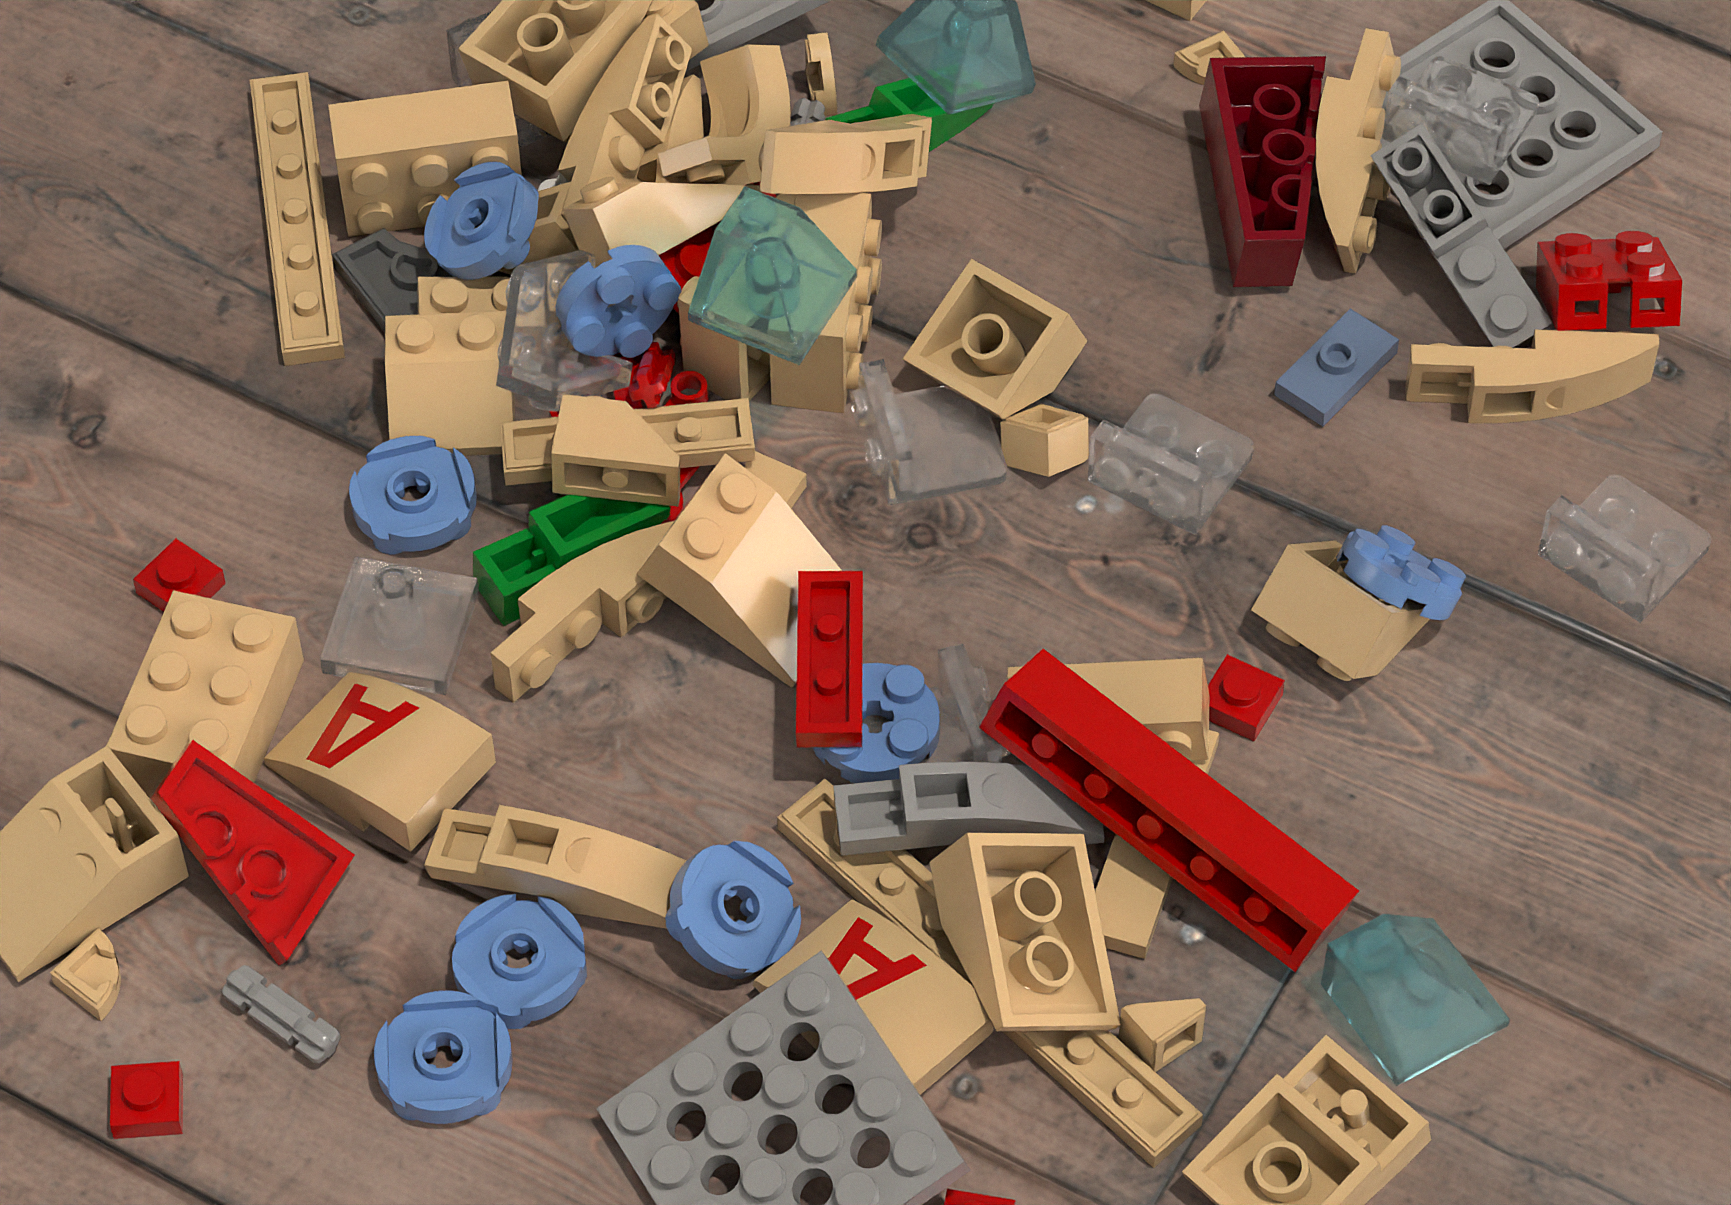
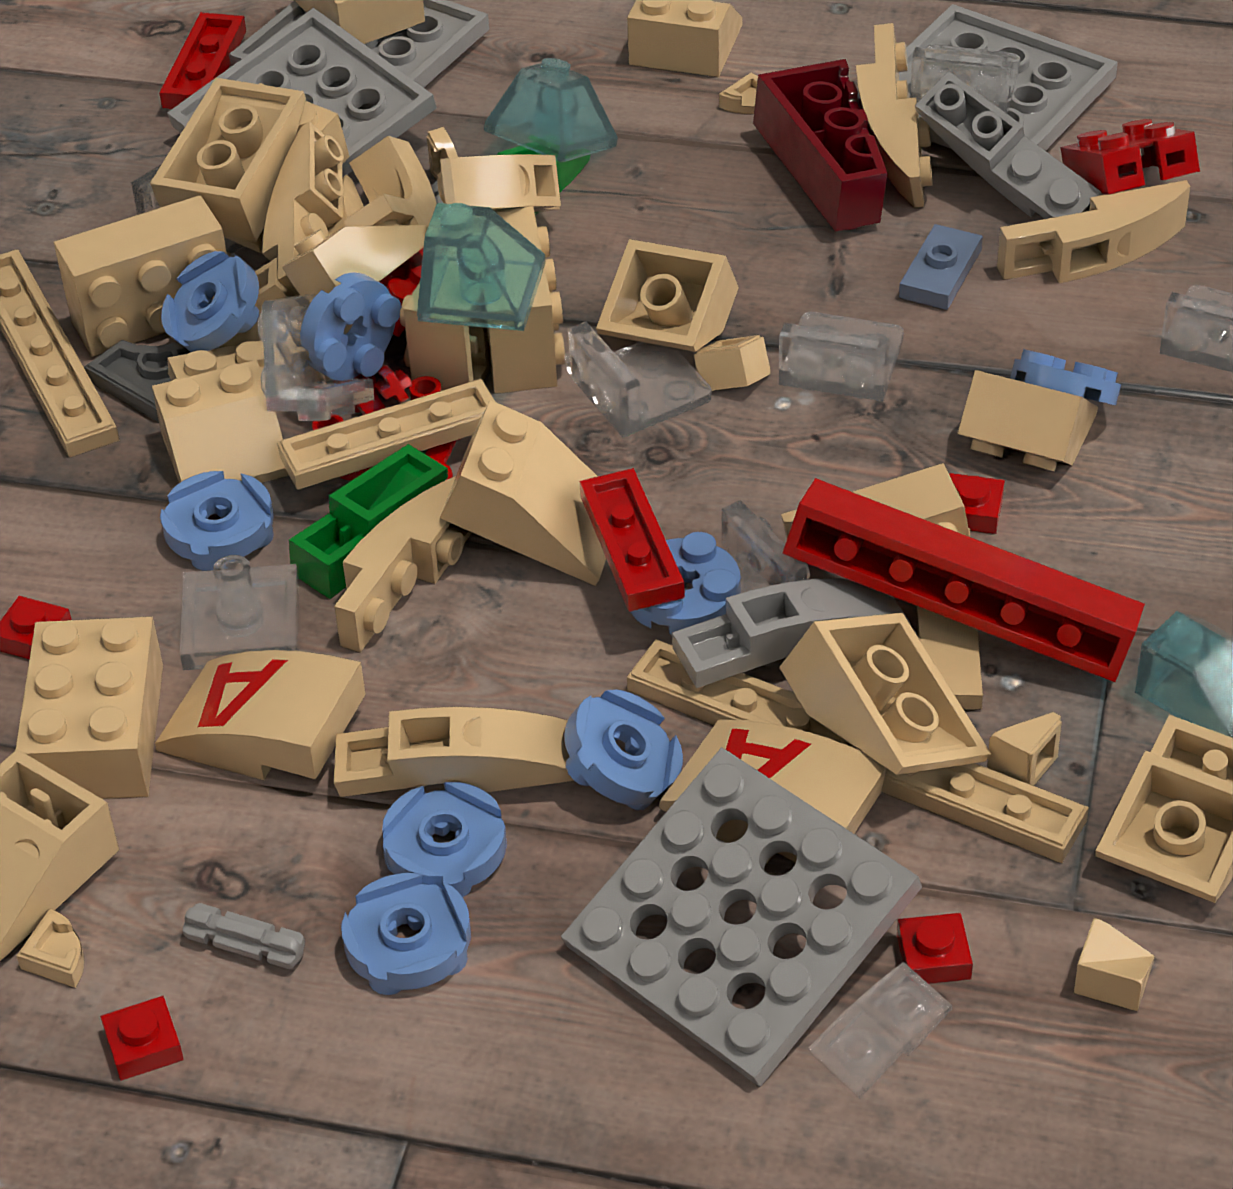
camera: 15 degrees left, 10 degrees down
red wing [150,740,355,966] -> none
tan slope [551,394,680,507] -> none

